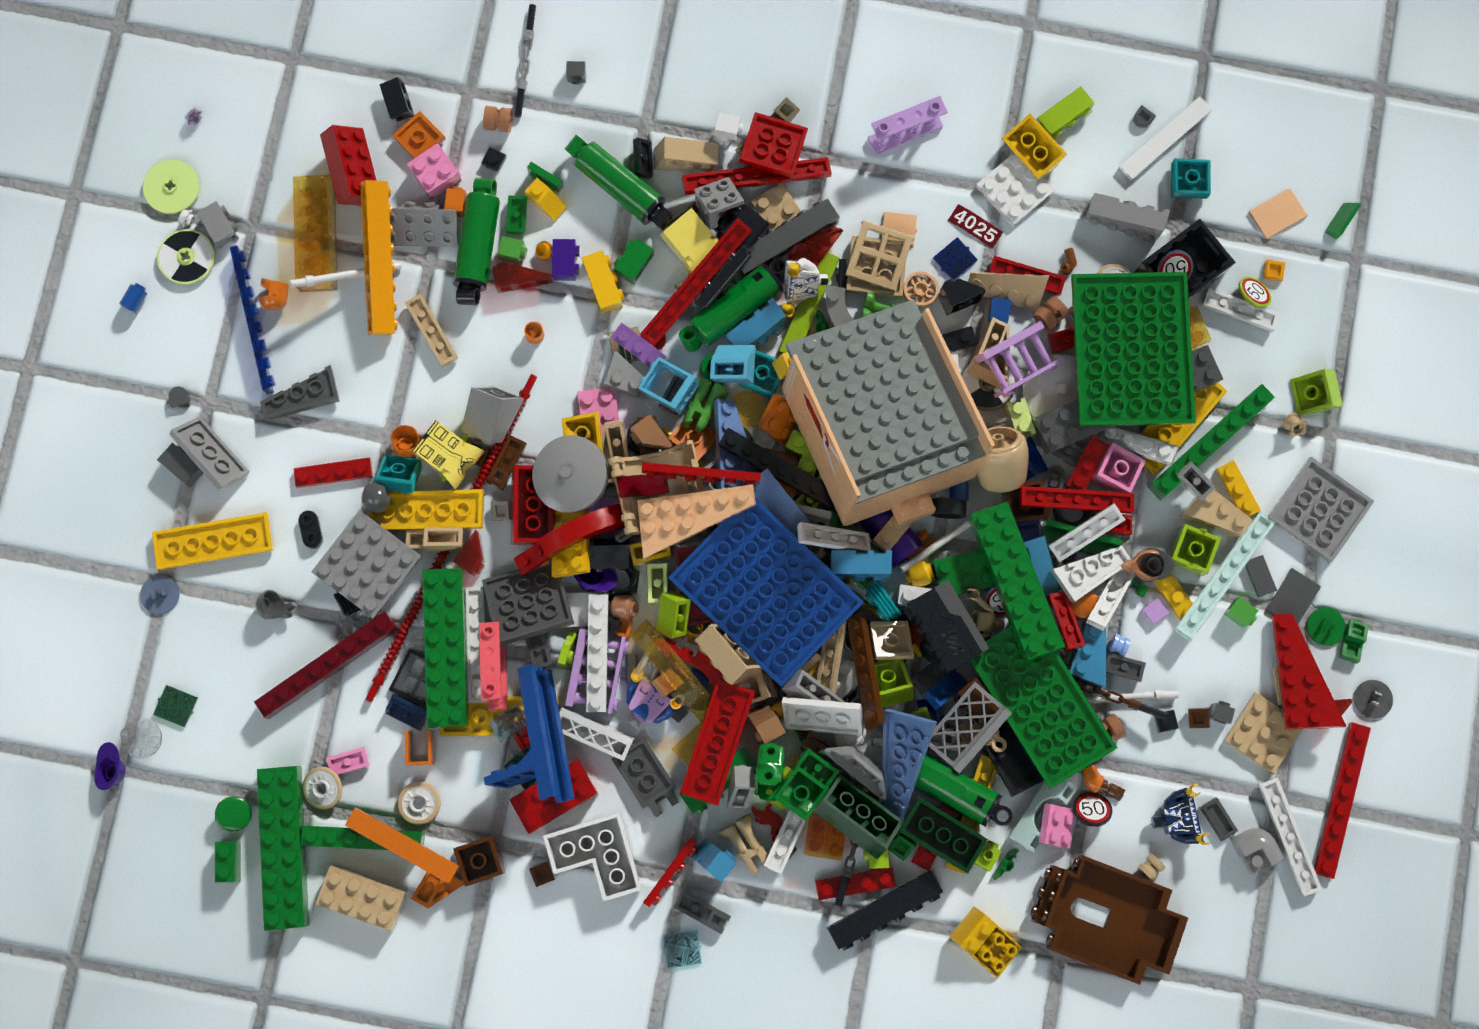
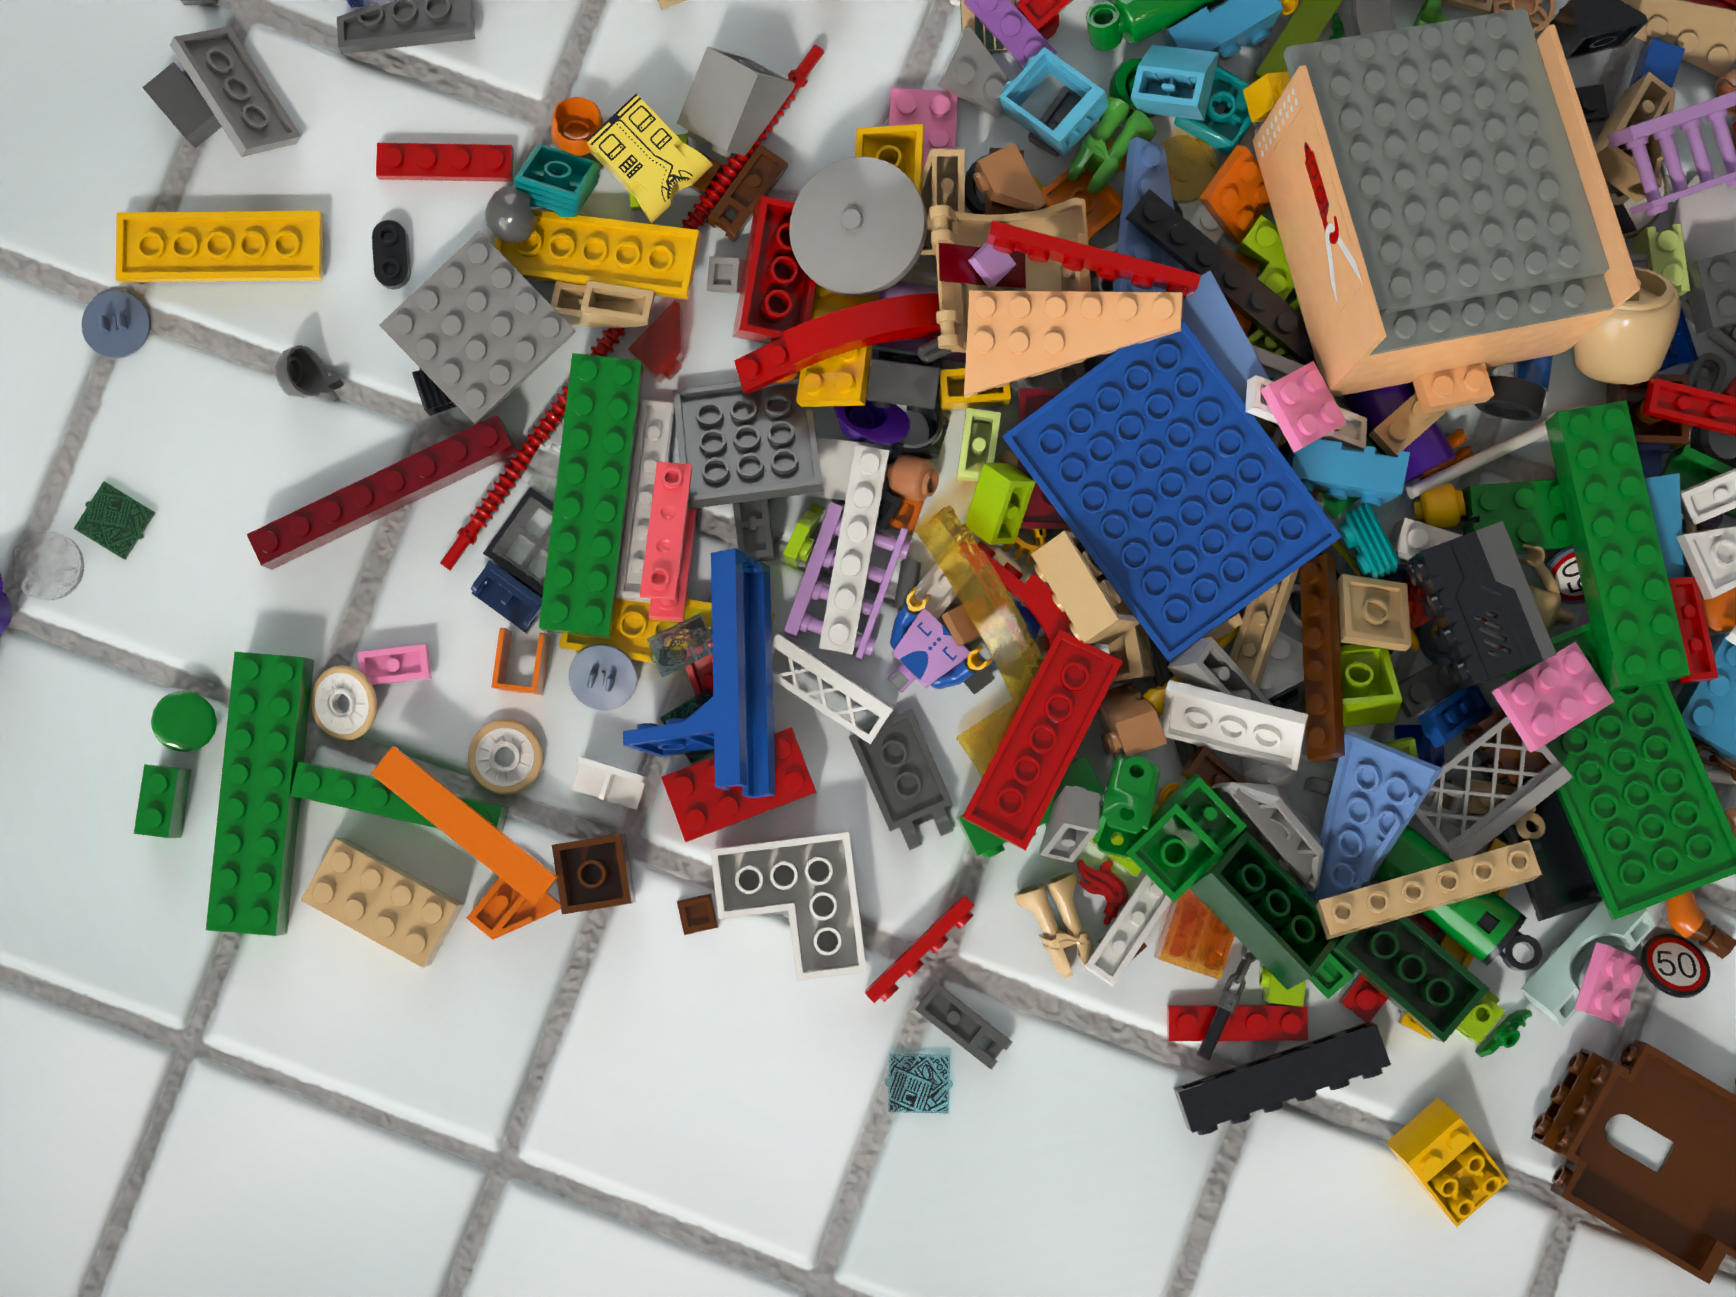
camera: 15 degrees right, 5 degrees up
dark azure wedge [691,838,736,882] -> none
none -> sand blue piece [569,644,637,711]
none -> white panel [571,756,648,810]
none -> lavender tile [968,242,1016,288]
none -> bright pink plate [1260,361,1347,452]
none -> tan brick [1316,840,1542,940]
none -> bright pink plate [1492,642,1614,753]

